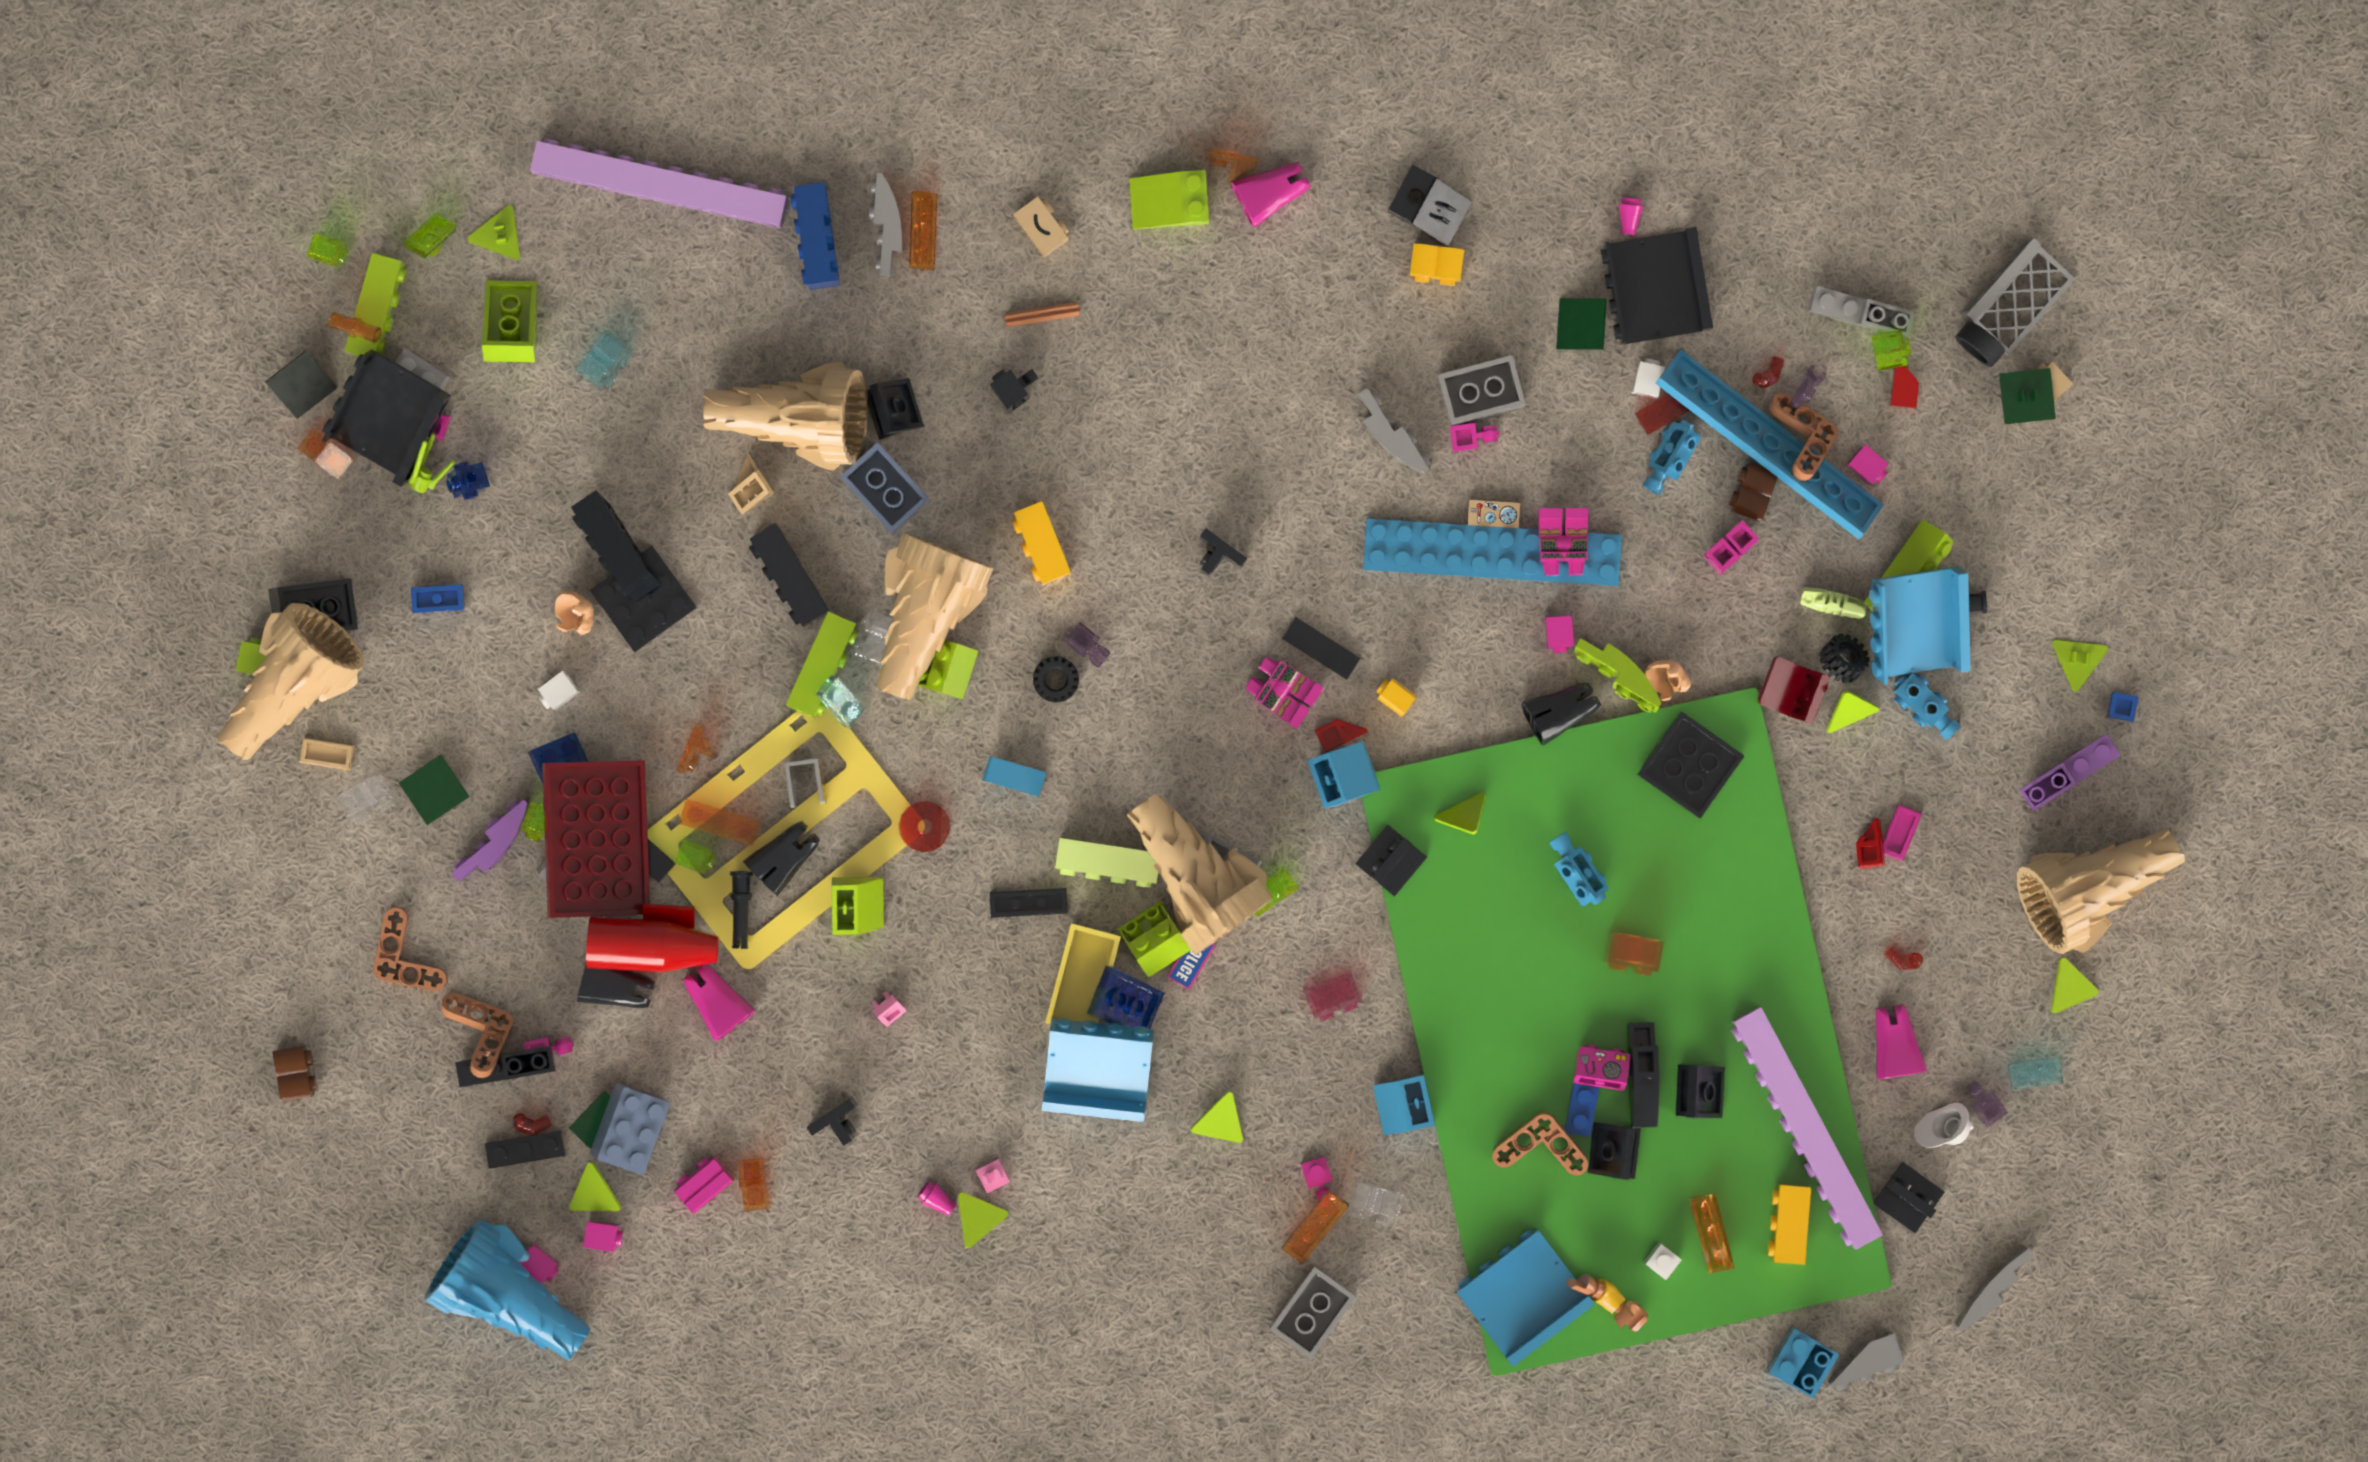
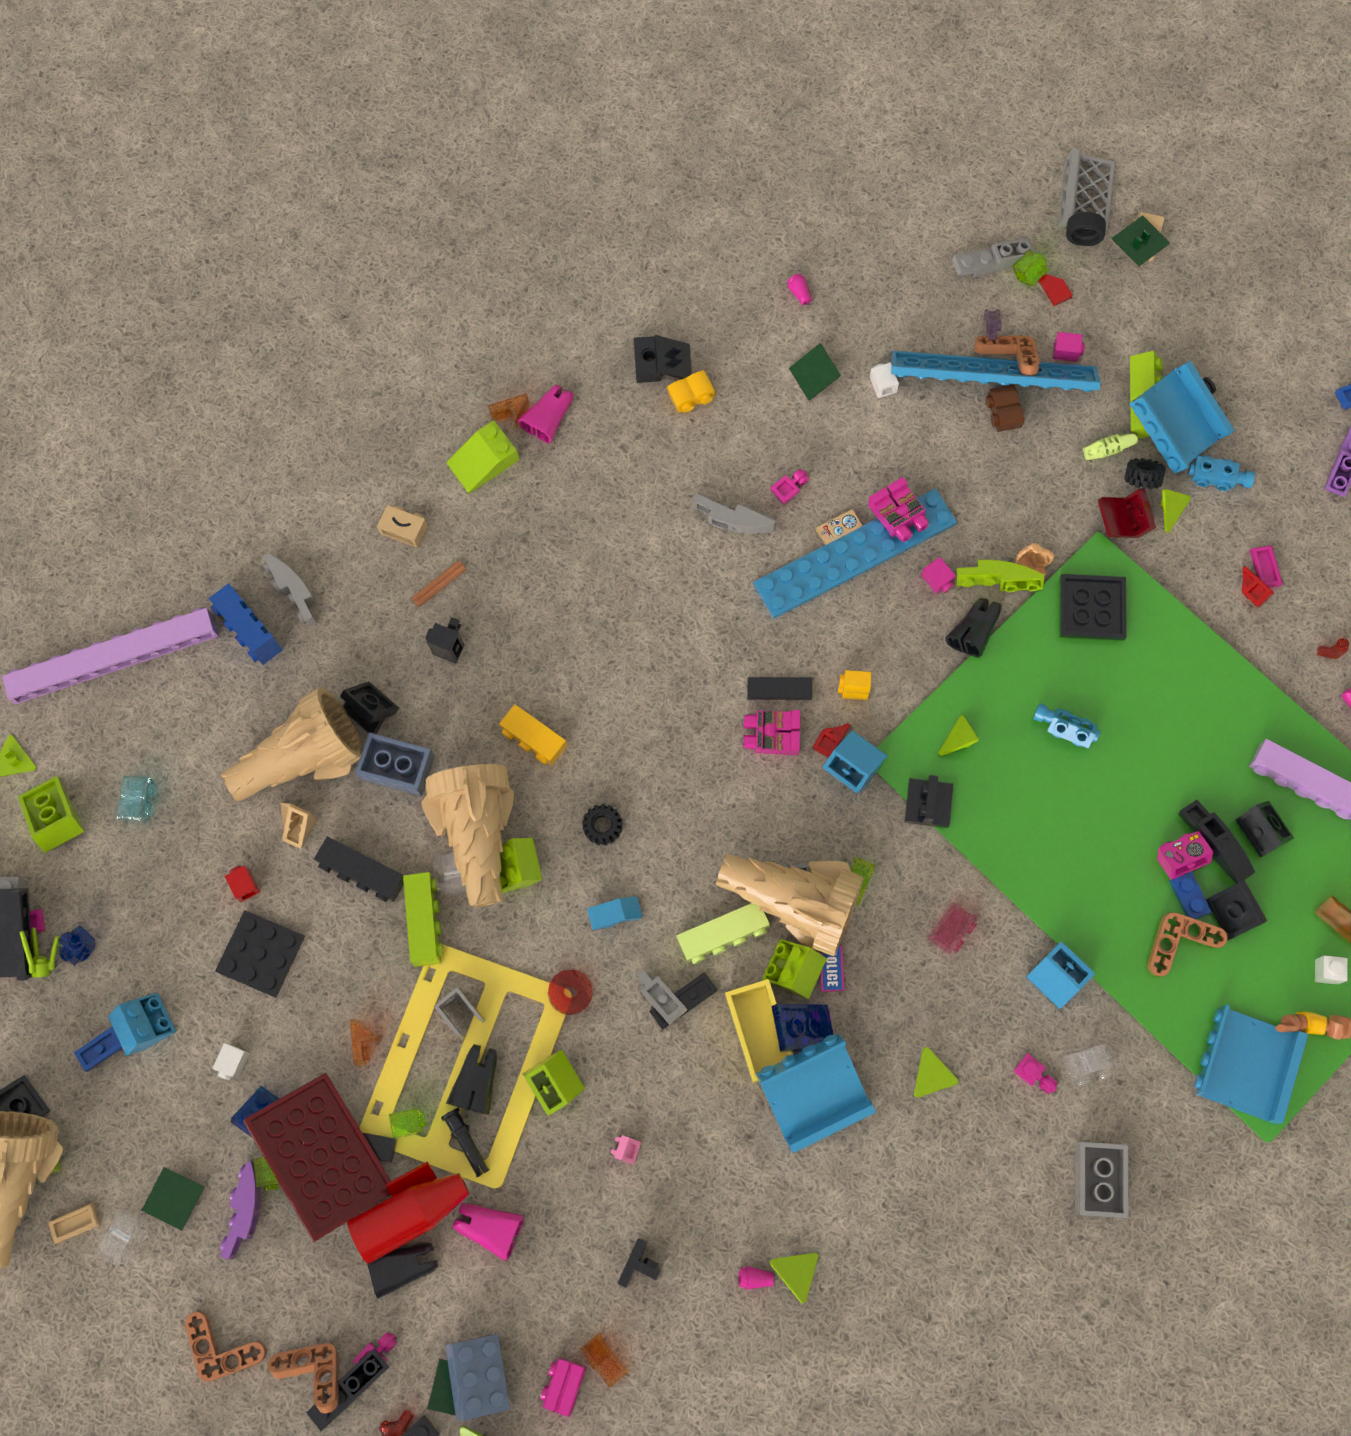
camera: 30 degrees left, 15 degrees down
light nougat hair [555,591,594,635] -> none
black brick [571,490,661,601] -> none
clear orange plate [679,799,760,846] -> none
clear light blue plate [816,675,865,728] -> none
clear orange plate [909,191,937,271] -> none
bright pink tile [975,1159,1010,1193] -> none
clear purple plate [1064,622,1110,668] -> none
black bracket [1200,528,1247,577] -> none
clear orange plate [1282,1189,1349,1264] -> none
light grey brick [1437,355,1526,426] -> none
black panel [1600,227,1713,345] -> none
clear orange brick [1603,931,1664,976] -> none
clear red plate [1635,394,1691,436] -> none
dark azure brick [1642,420,1702,495] -> none
dark pink hips [1703,520,1759,575] -> none
clear red arm [1752,357,1785,389] -> none
lime piece [2052,640,2108,692] -> none
none -> dark azure slope [108,993,176,1056]
none -> red brick [224,866,261,902]
none -> light grey hinge [636,969,687,1025]

